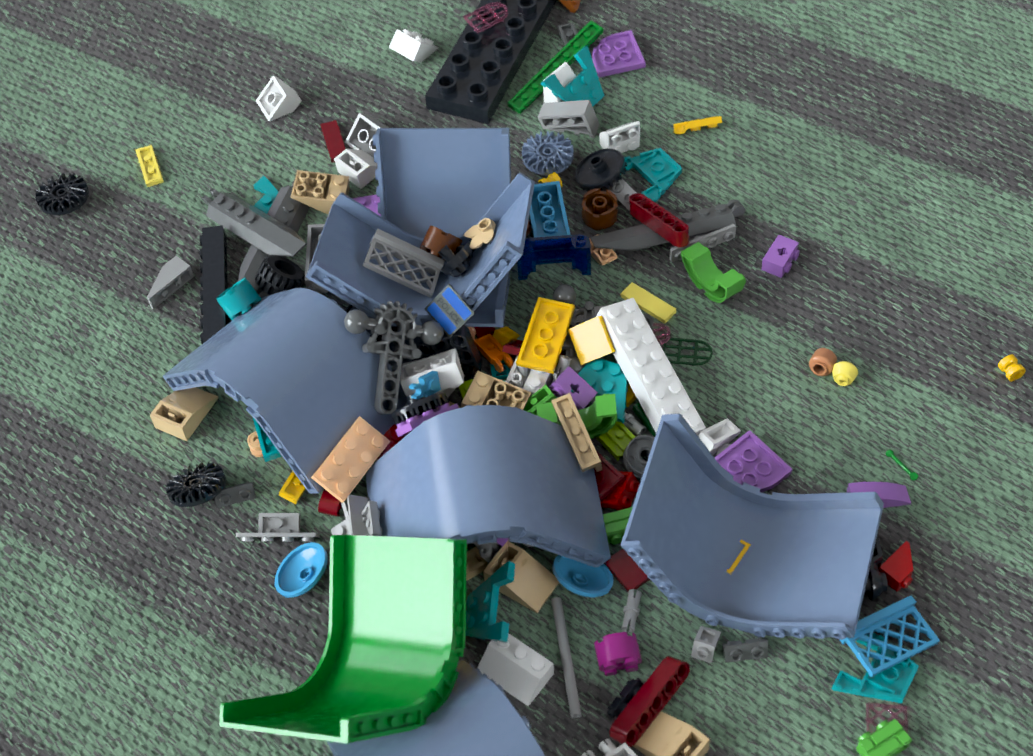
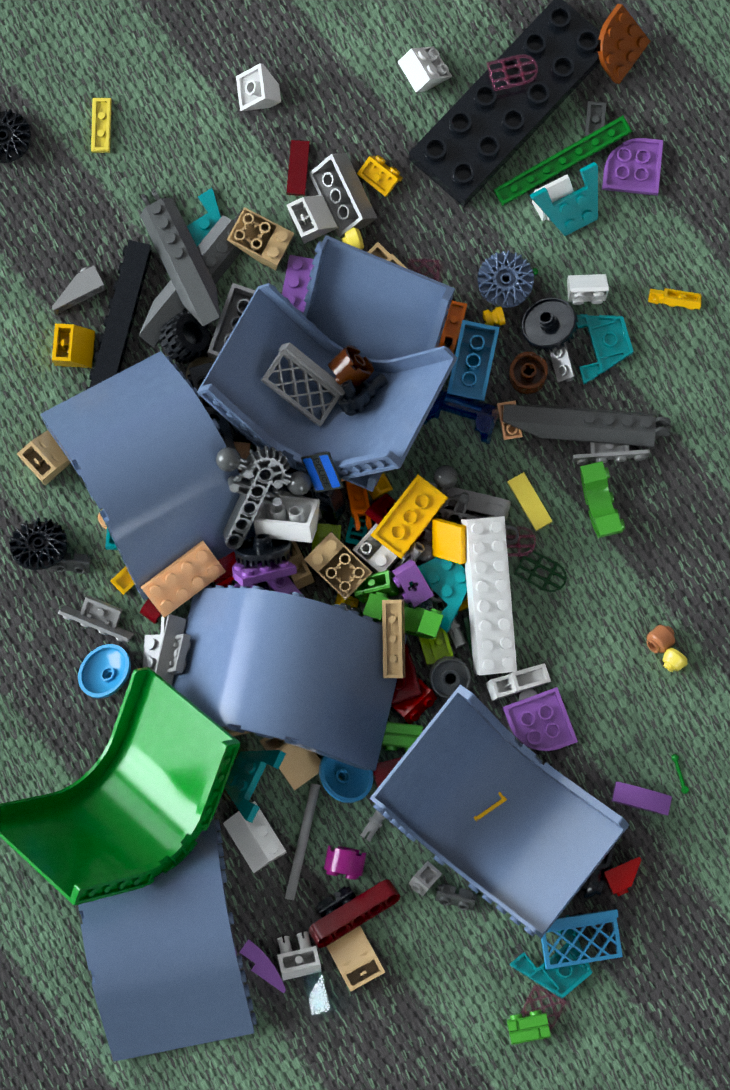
camera: 20 degrees right, 25 degrees up
teal brick [216,278,261,320] -> none
dark azure plate [409,371,441,399] -> none
tan plate [464,218,496,249] -> none
light grey wedge [538,100,600,138] -> none
dark red beam [629,193,689,247] -> none
medium lavender brick [761,235,800,278] -> none
none -> yellow slope [52,323,95,368]
none -> yellow bracket [357,155,403,197]

